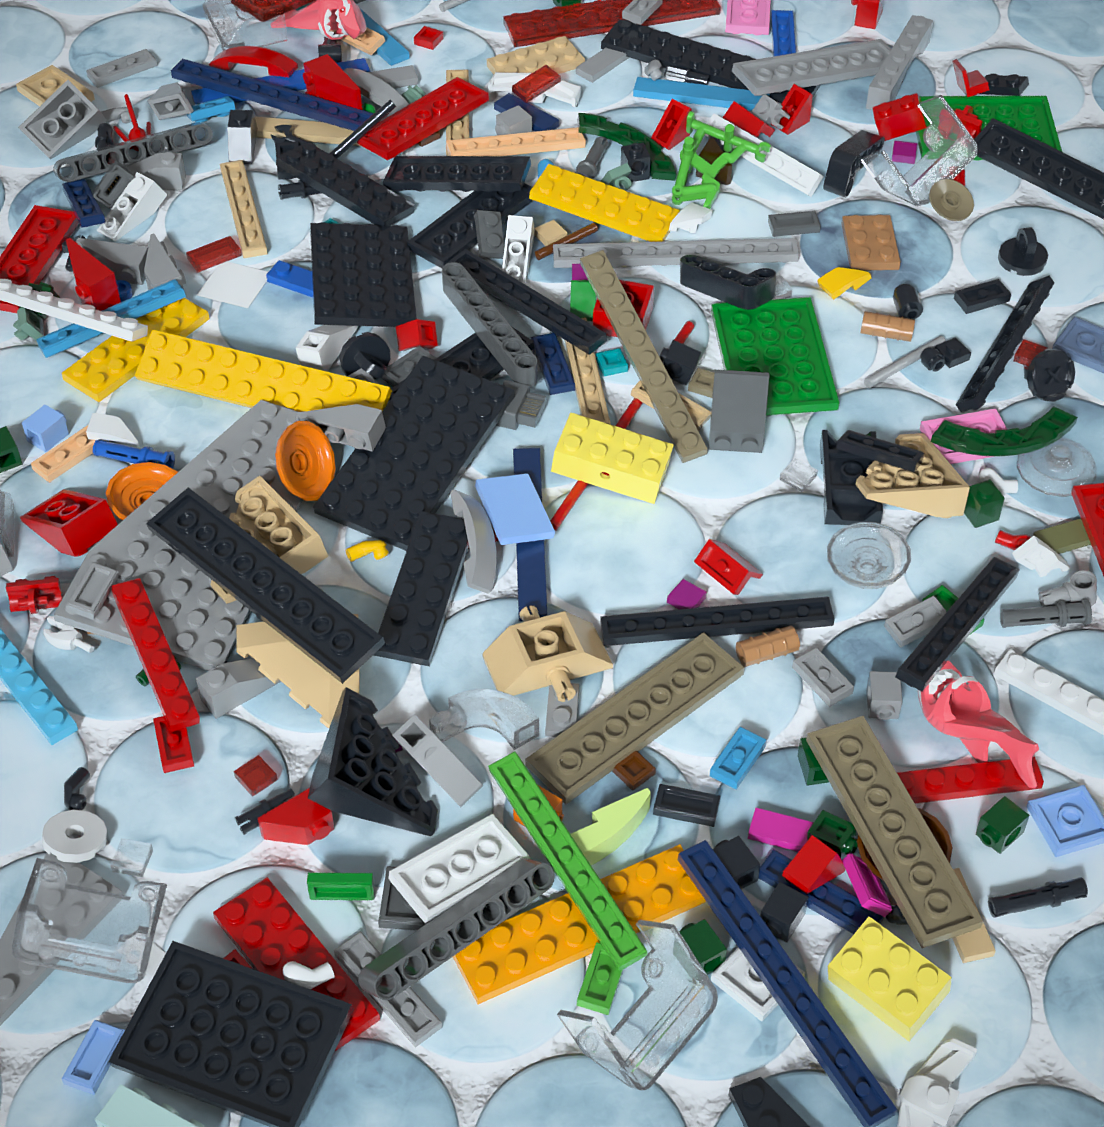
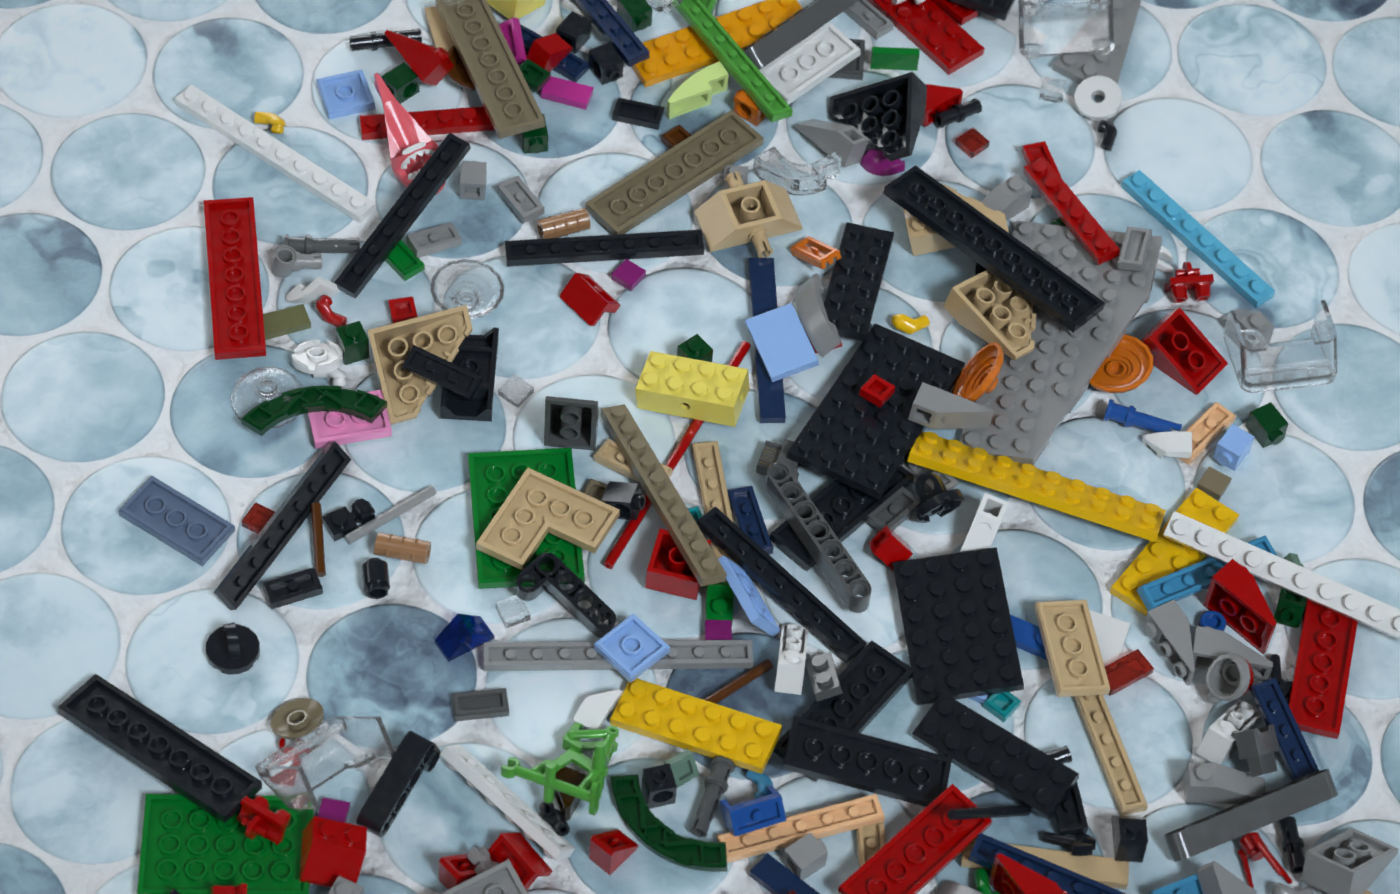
camera: 175 degrees right, 5 degrees up
tan tile [534,220,567,246] -> none
dark azure plate [709,727,767,790] -> none
yellow slope [817,267,872,300] -> none
medium nougat plate [841,215,900,271] -> none
black tile [1024,349,1075,402] -> none
none -> white tile [292,340,343,374]
none -> reddish brown bar [311,502,326,577]
none -> red slope [384,30,454,86]
none -> red tile [388,296,417,324]
none -> clear blue slope [435,614,495,662]
none -> tan plate [476,468,620,571]
none -> light blue tile [594,613,670,683]
none -> dark green brick [677,334,713,362]
none -> light blue tile [718,556,780,637]
none -> blue panel [720,785,786,837]
none -> orange tile [790,236,841,270]
none -> red plate [859,374,896,407]
none -> tan tile [1034,600,1111,697]
none -> dark tan tile [1197,466,1232,501]
none -> light grey piece [1206,653,1254,704]

